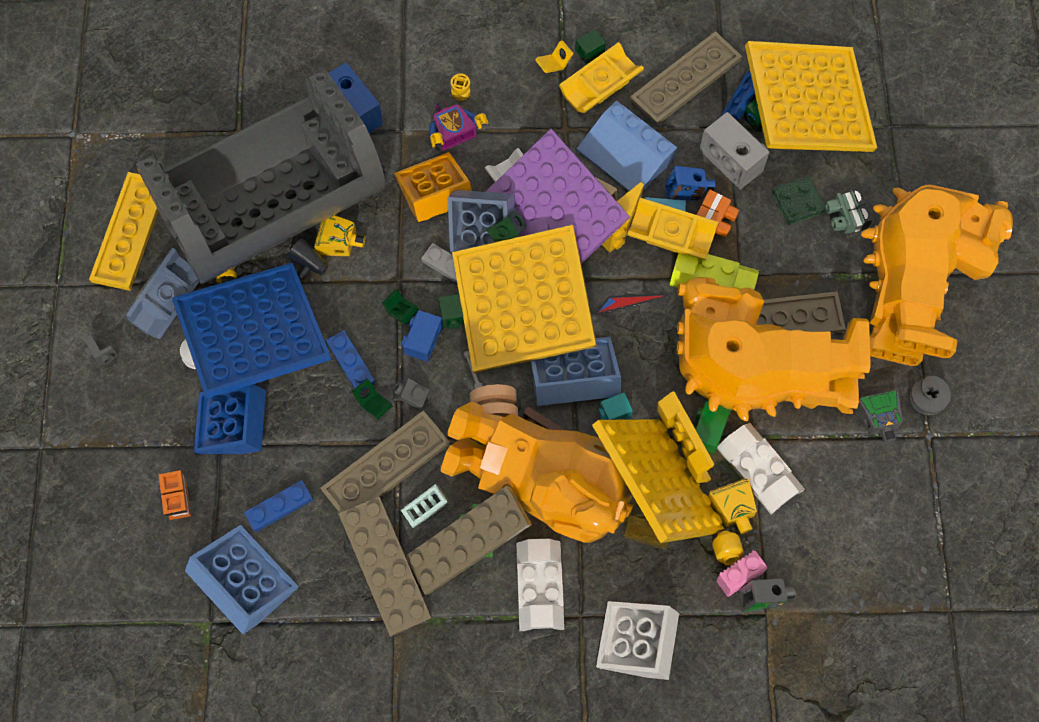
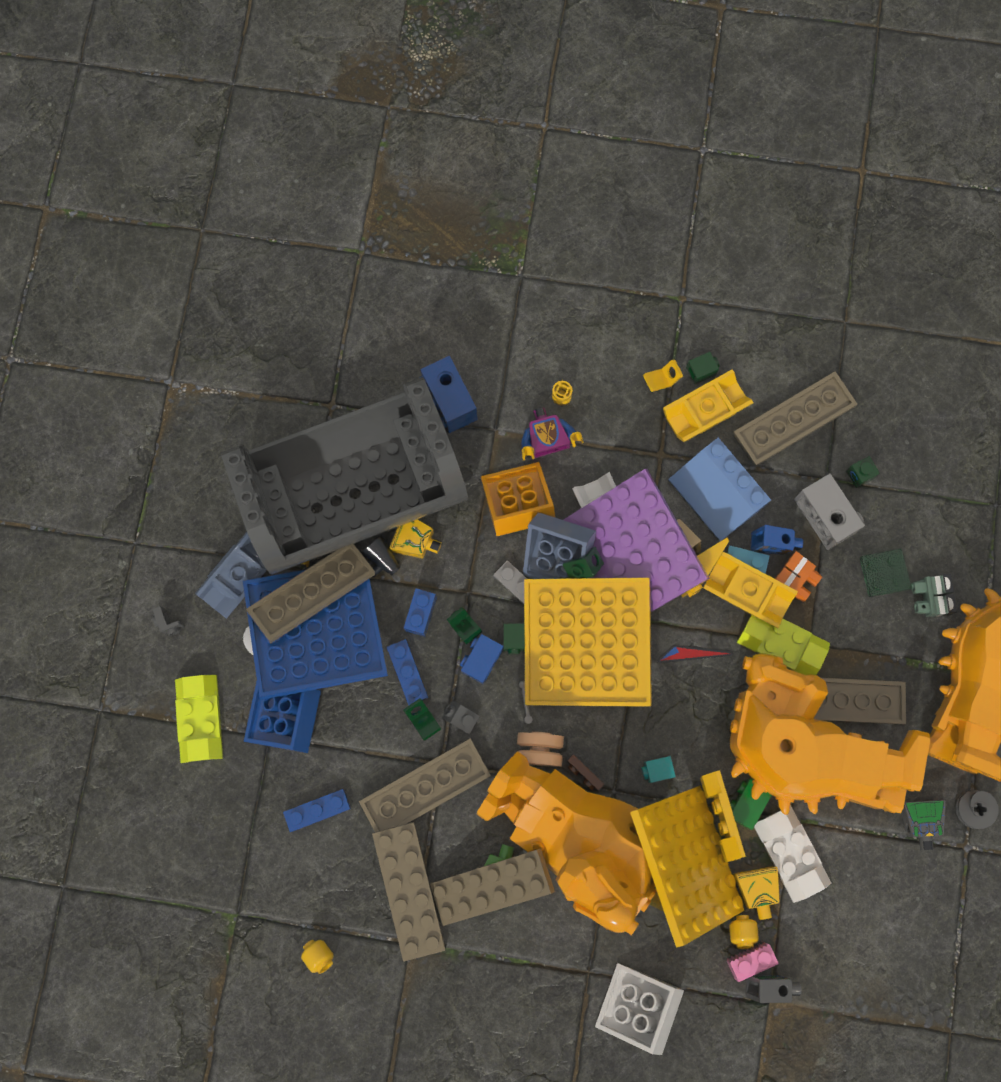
camera: 15 degrees right, 10 degrees up
yellow plate [89,172,158,291] -> none
orange hips [159,470,191,520] -> none
medium blue slope [185,525,299,634] -> none
light aqua slope [401,484,450,528] -> none
white piece [516,539,564,631] -> none
medium blue slope [530,337,621,406] -> none
blue plate [721,71,755,120] -> none
yellow plate [745,41,877,152] -> none
none -> neon yellow piece [175,675,223,763]
none -> dark tan plate [246,544,375,644]
none -> yellow head [301,940,334,974]
none -> blue brick [404,589,437,637]

